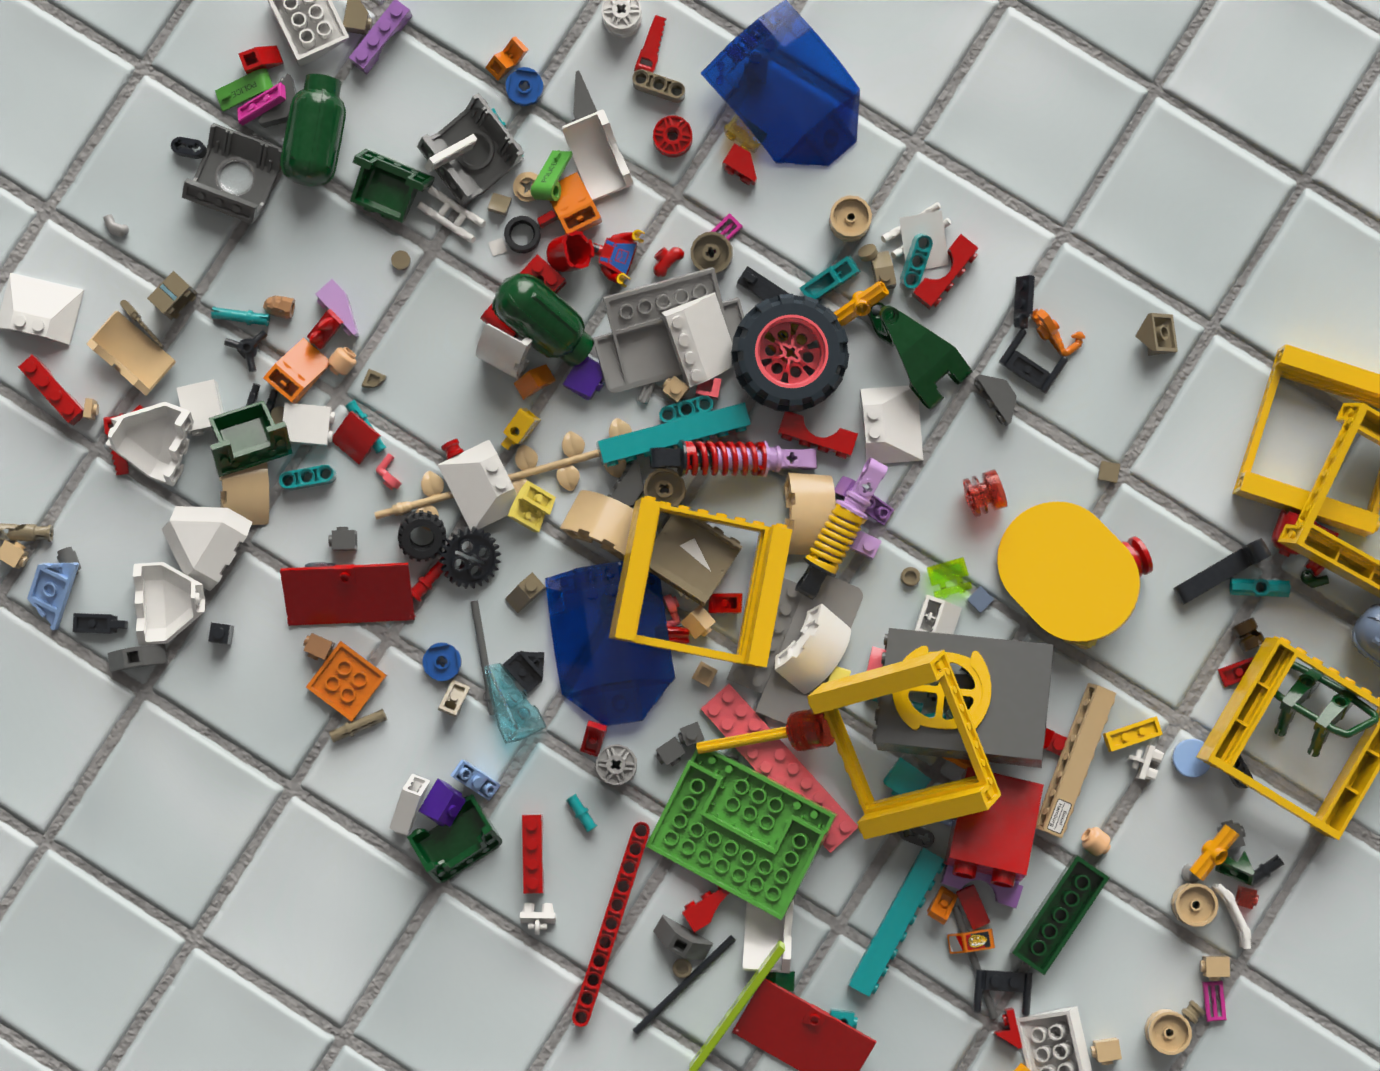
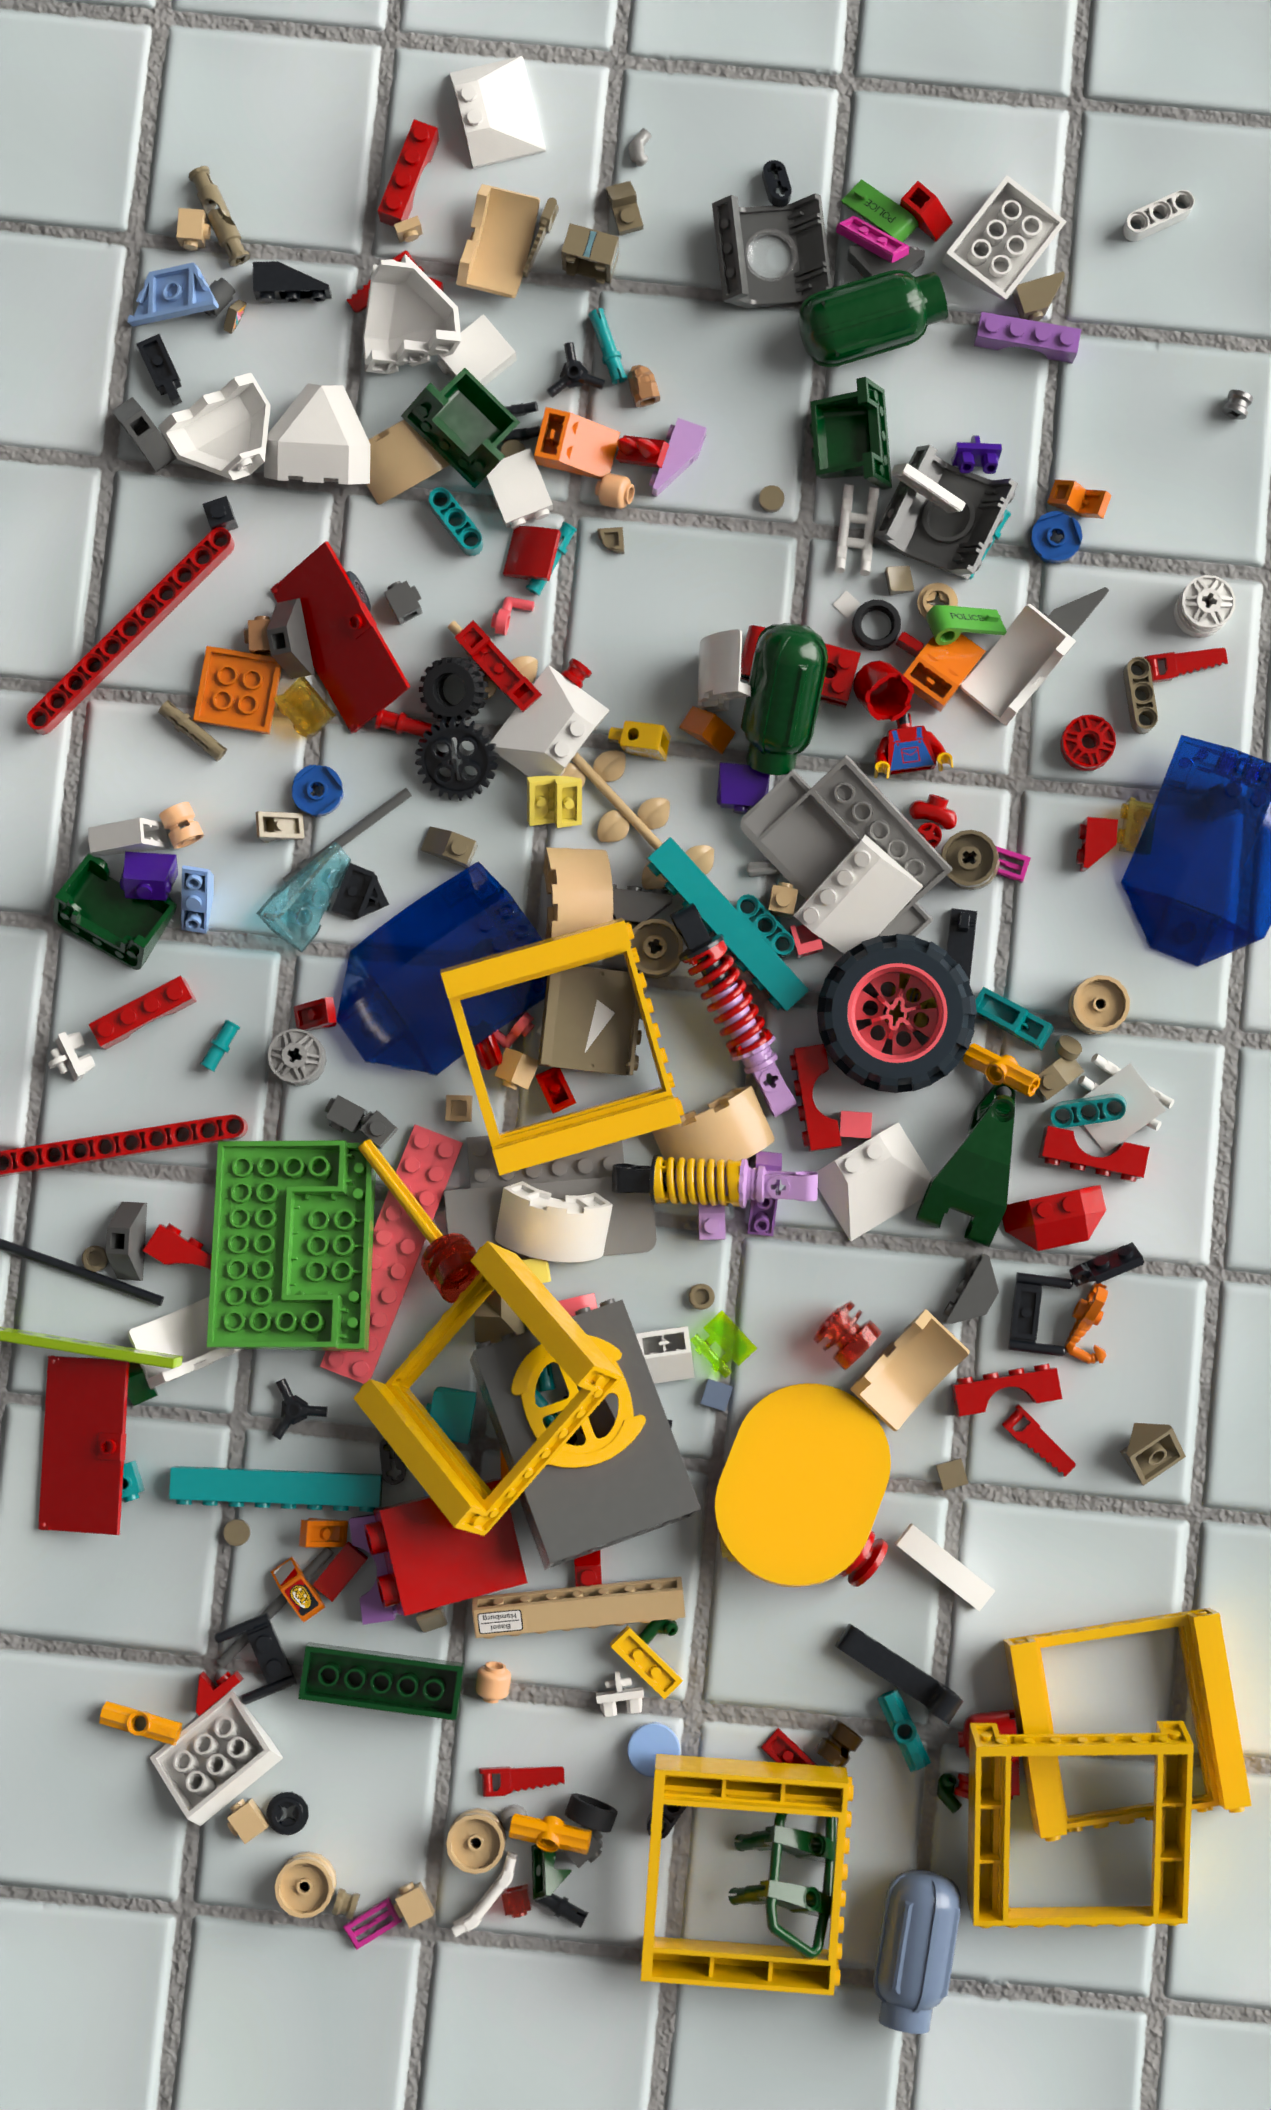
camera: 55 degrees right, 0 degrees up
none -> red beam [27,527,235,735]
none -> light nougat wheel [159,802,204,849]
none -> dark tan tile [223,300,247,334]
none -> dark tan tile [223,1519,251,1546]
none -> black slope [253,261,332,303]
none -> dark grey slope [266,598,315,679]
none -> black gear [266,1791,309,1835]
none -> black piece [272,1378,328,1440]
none -> clear yellow bracket [274,677,336,737]
none -> dark tan slope [416,1606,447,1632]
none -> red slope [454,620,542,712]
none -> dark tan slope [475,1291,527,1343]
none -> red piece [479,1766,565,1797]
none -> black tyre [565,1793,618,1833]
none -> dark tan slope [606,181,643,236]
none -> dark green arm [639,1619,678,1644]
none -> coral panel [839,1111,872,1140]
none -> tan panel [850,1309,970,1431]
none -> white slope [895,1523,995,1611]
none -> red wheel [917,822,942,849]
none -> dark purple hips [951,435,1002,474]
none -> red arch [951,1363,1063,1417]
none -> red piece [1001,1404,1076,1477]
none -> red wedge [1002,1185,1106,1251]

